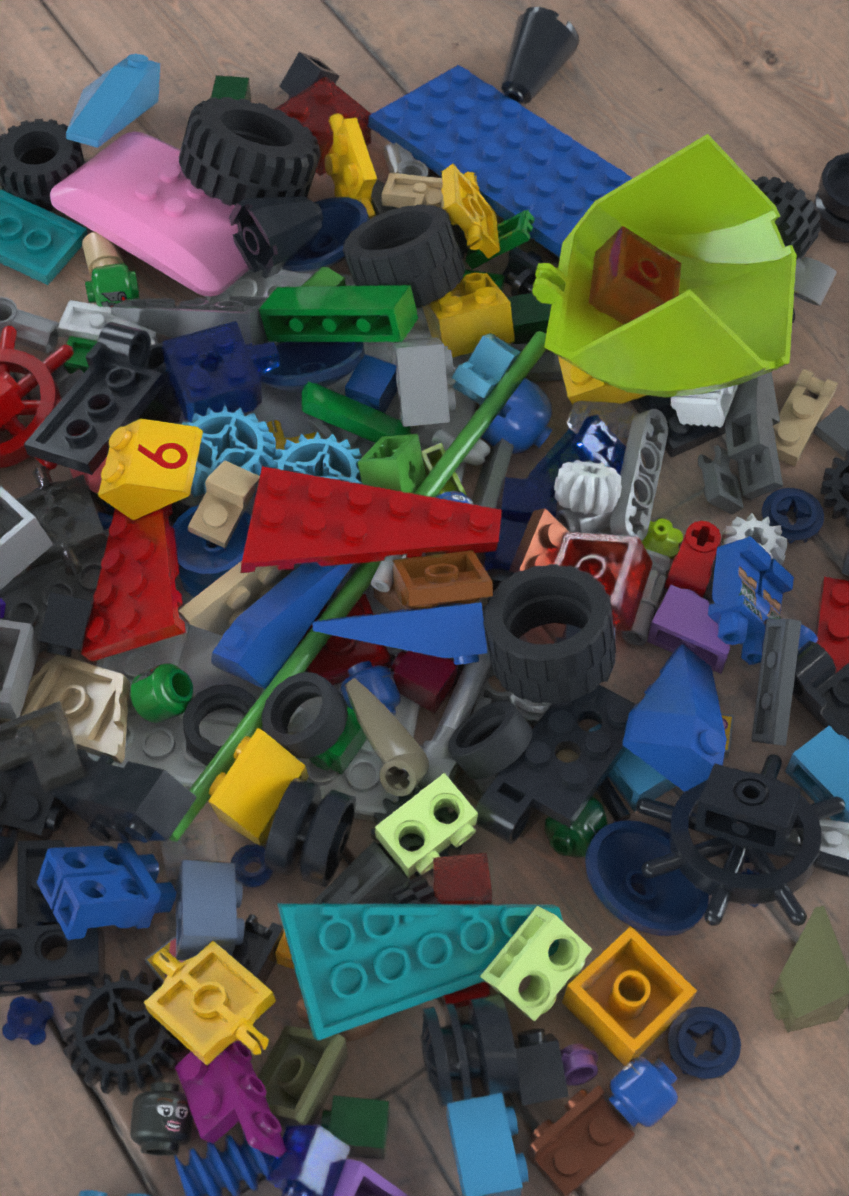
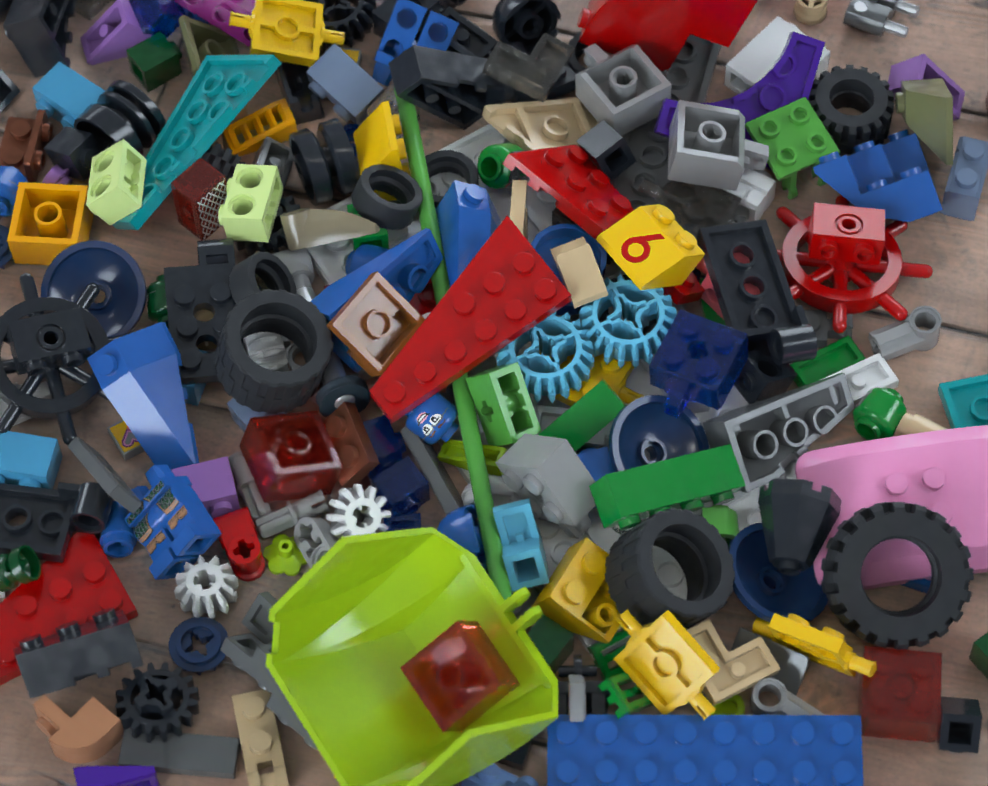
camera: 140 degrees right, 0 degrees up
none -> light grey tile [568,674,585,722]

